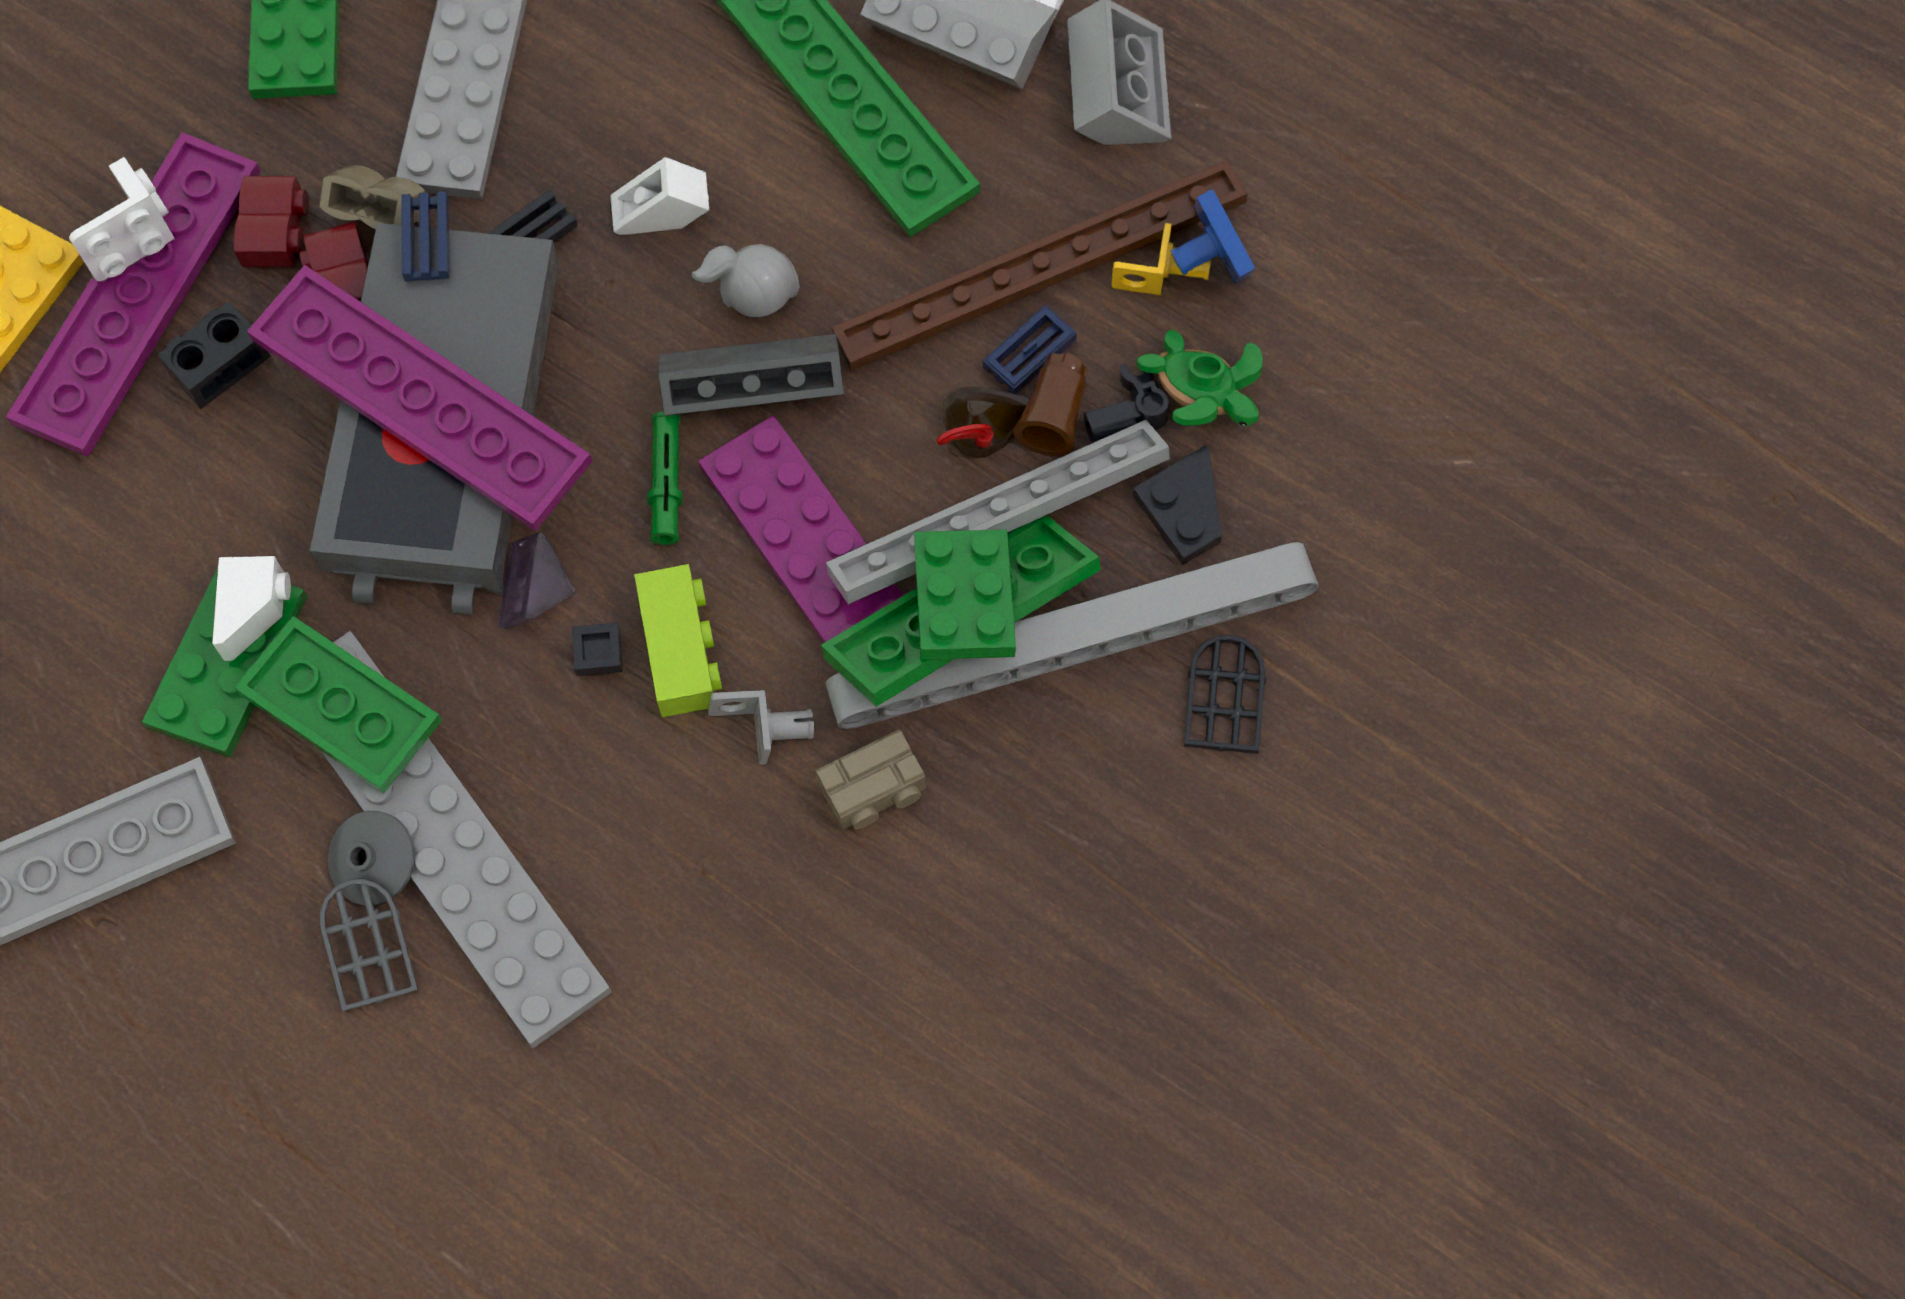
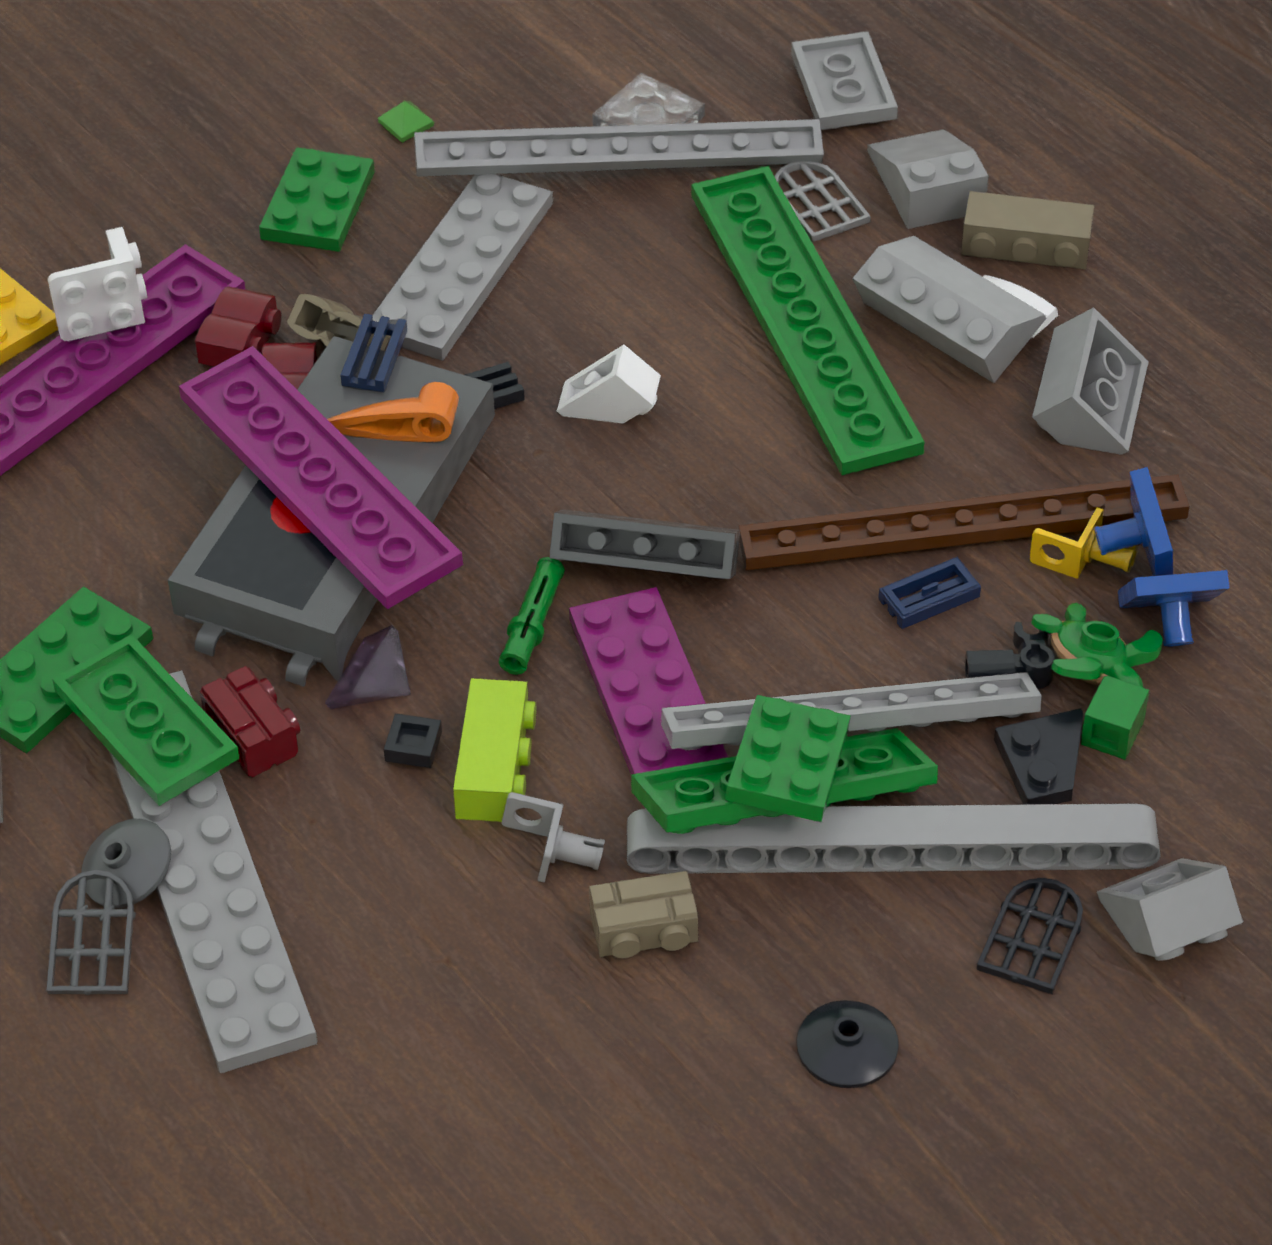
camera: 15 degrees right, 20 degrees down
black brick [158,301,271,410] -> none
white slope [212,556,291,661] -> none
light grey hair [692,244,800,317] -> none
dark brown piece [936,387,1029,458] -> none
reddish brown plant [1013,353,1088,456] -> none
none -> dark red brick [199,666,301,778]
none -> orange piece [327,382,459,442]
none -> black dish [797,1000,899,1088]
none -> green panel [1081,676,1149,760]
none -> light grey slope [1097,858,1243,961]
none -> blue tile [1118,570,1229,647]

